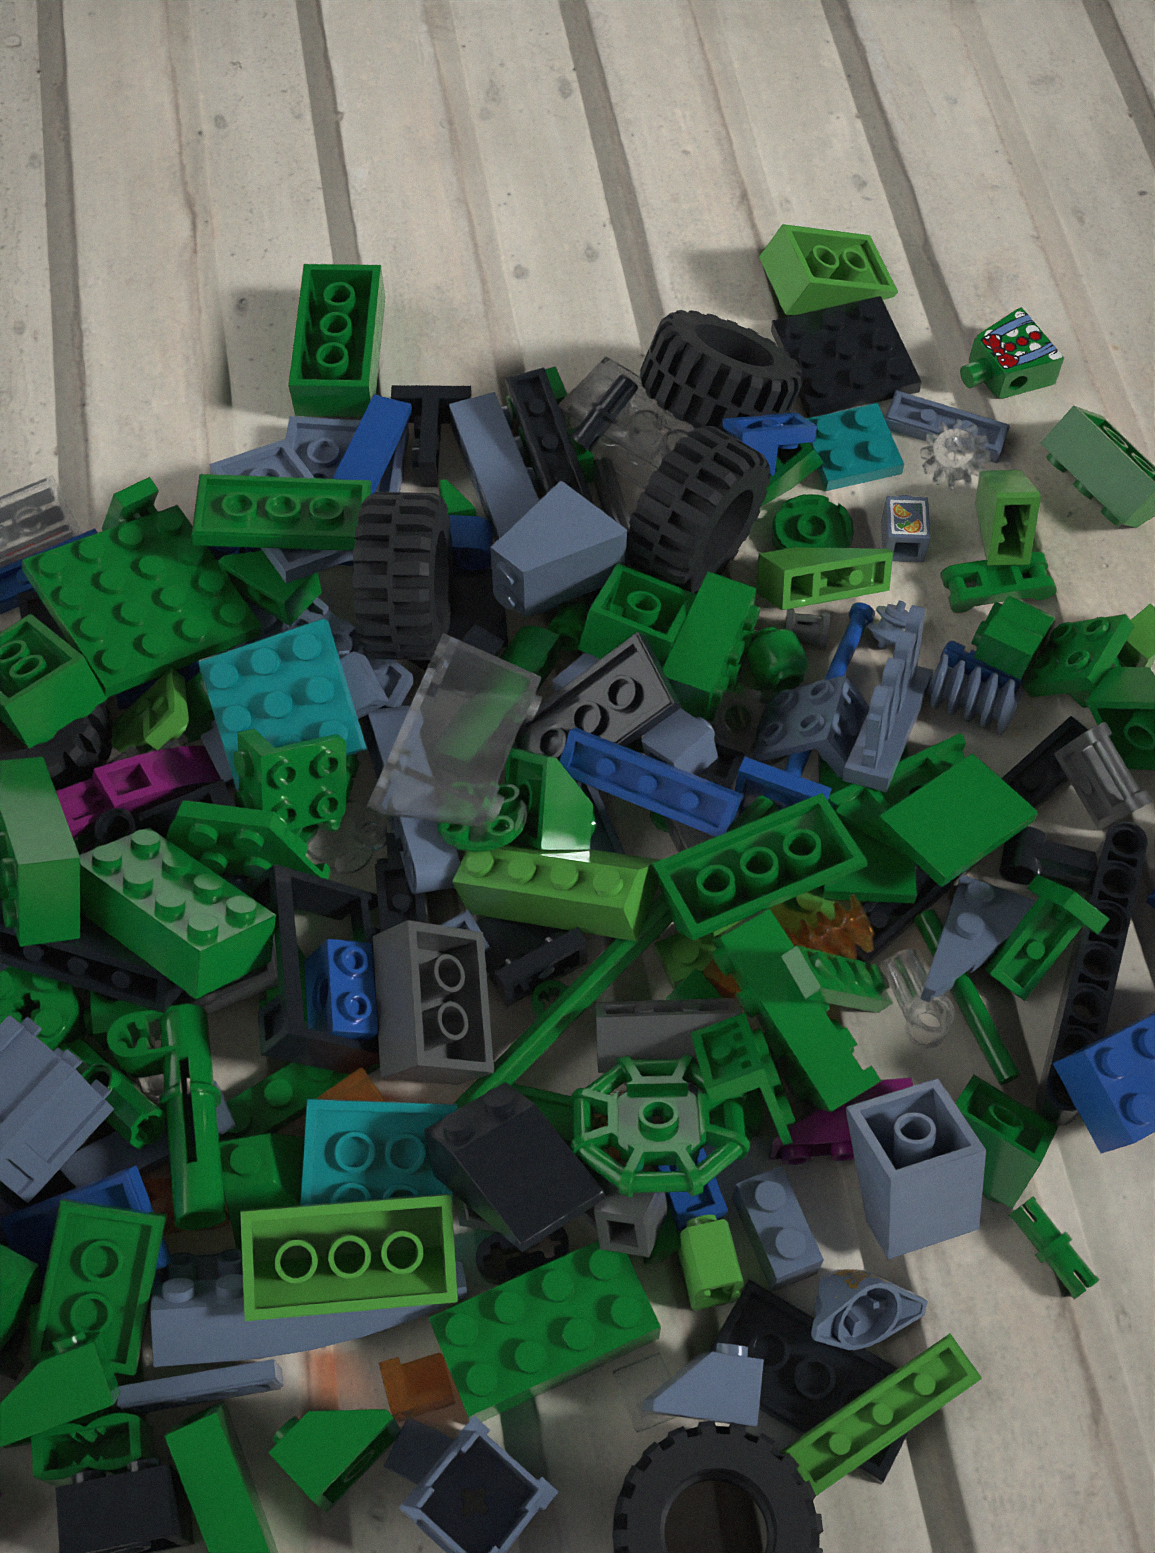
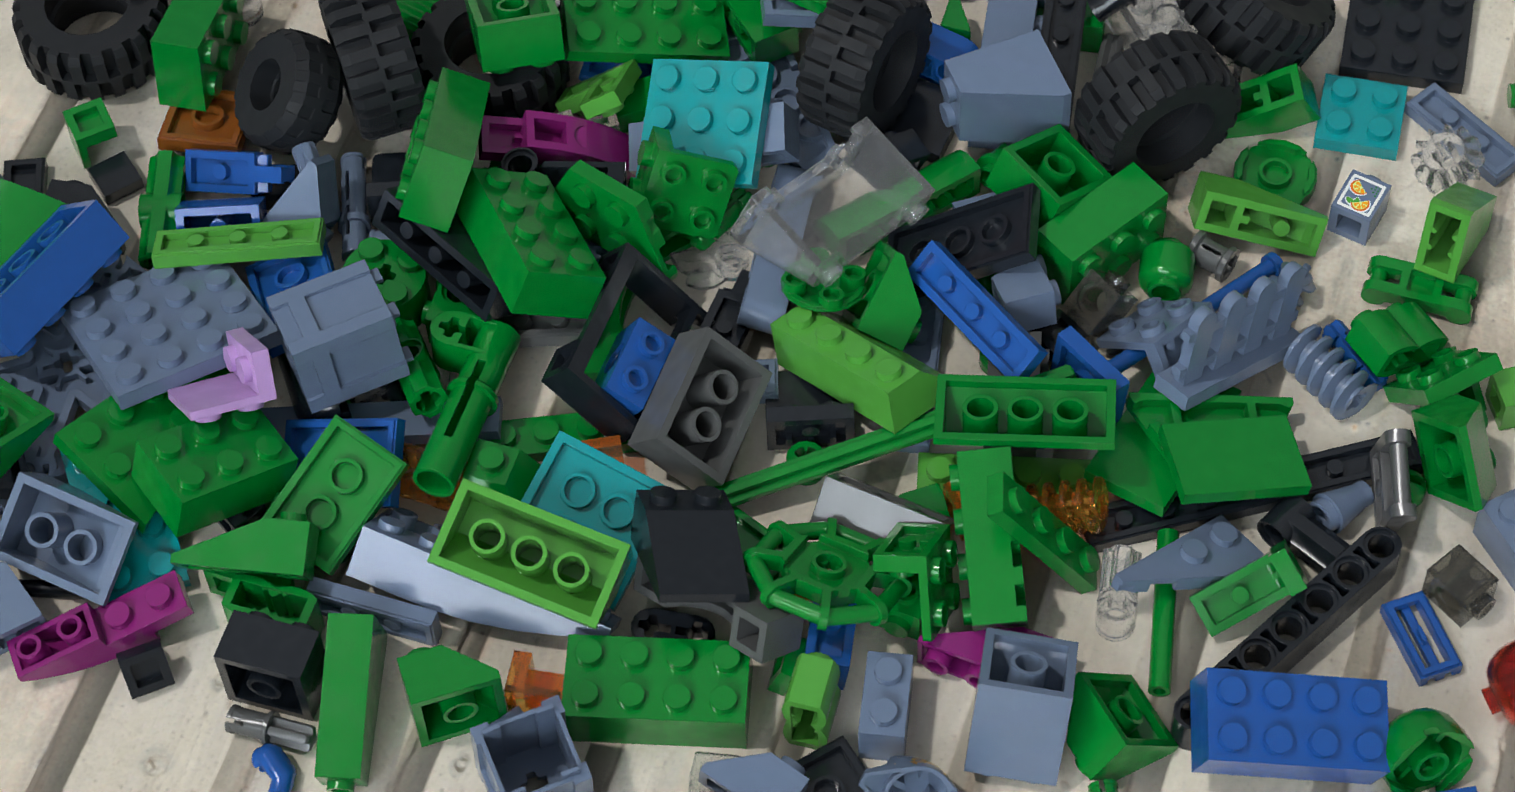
camera: 30 degrees right, 5 degrees down
blue slope [722,412,817,476] -> none
none -> sand blue cone [1309,480,1374,534]

